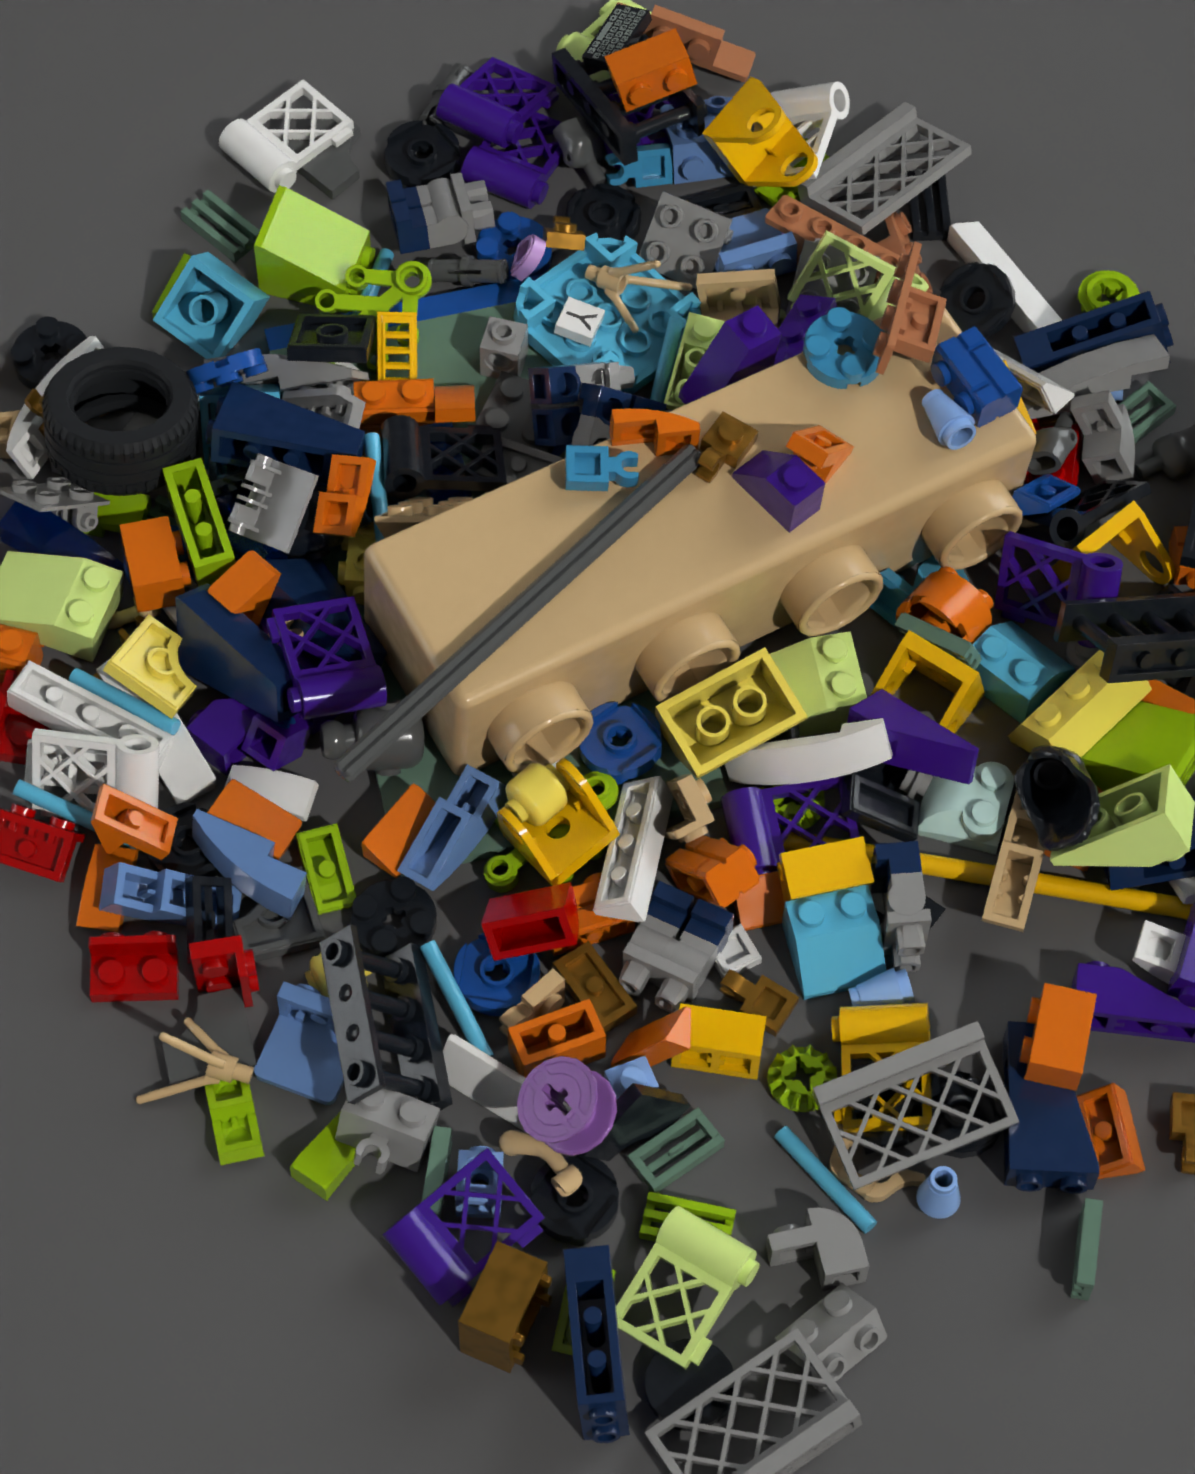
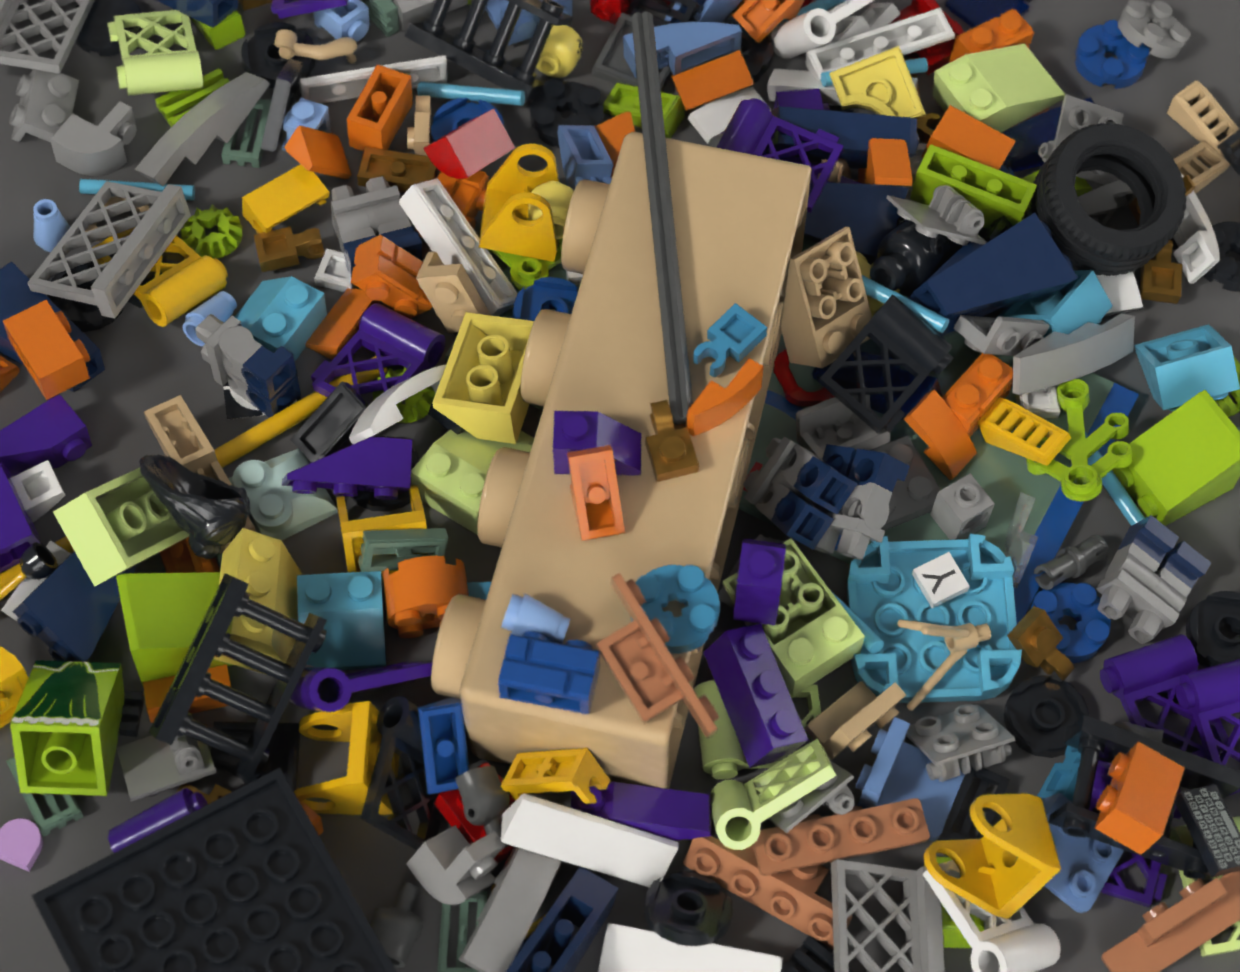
camera: 130 degrees right, 0 degrees up
blue plate [185,348,269,394] -> none
black tile [287,313,377,363] -> none
orange slope [313,454,376,537] -> none
lavender tile [510,234,546,281] -> none
medium lavender piece [517,1056,617,1156] -> none
yellow hinge [777,836,874,903] -> none
none -> light grey slope [135,72,270,187]
none -> clear slope [1005,492,1038,588]

